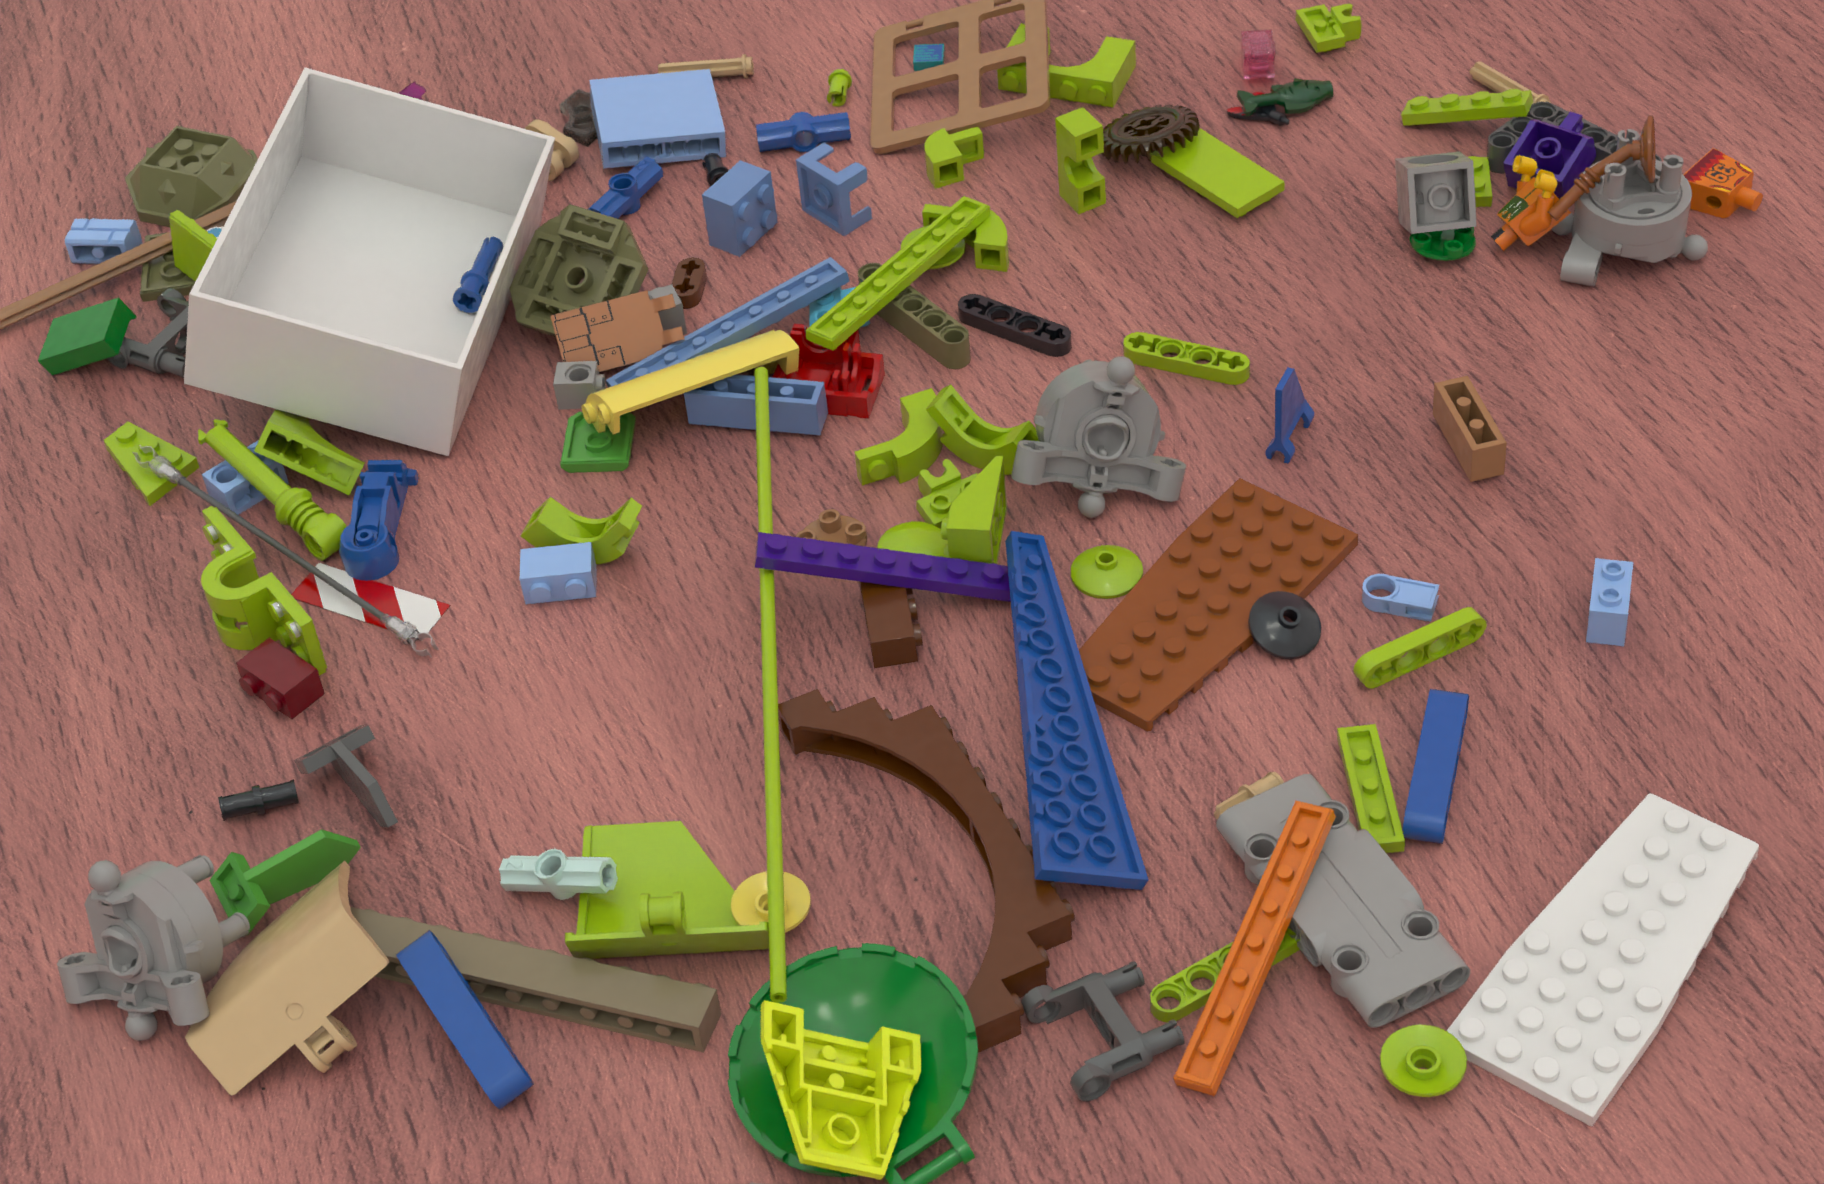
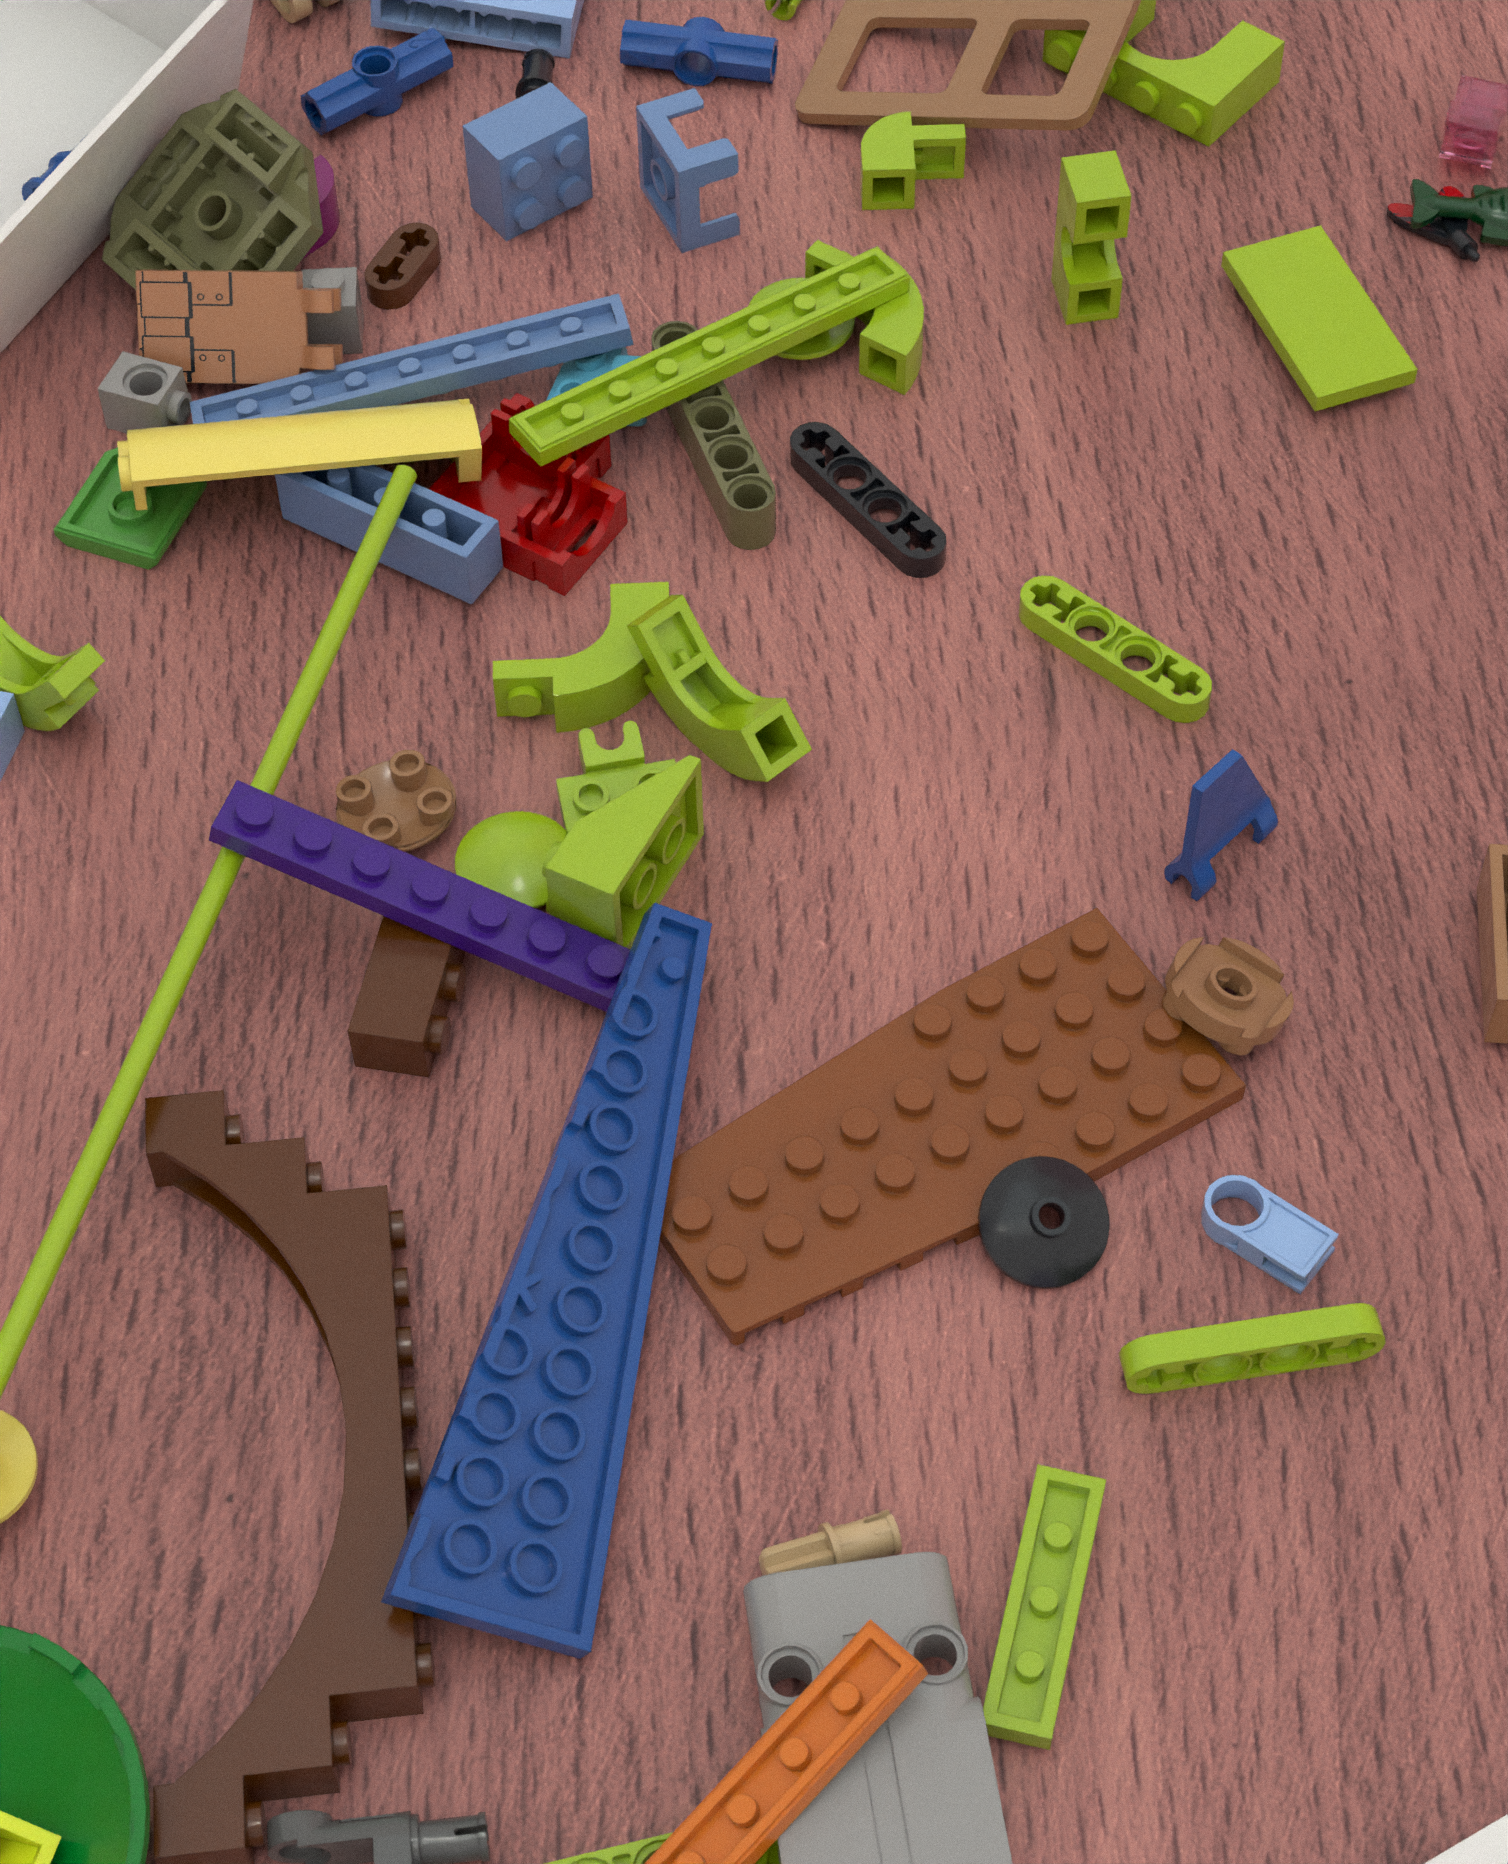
camera: 15 degrees right, 10 degrees up
light grey piece [1011,356,1186,518] -> none
lime dish [1071,545,1143,599] -> none
dark brown gear [1101,104,1200,164] -> none
blue beam [1402,689,1469,844] -> none
none -> medium nougat plate [1163,937,1294,1055]

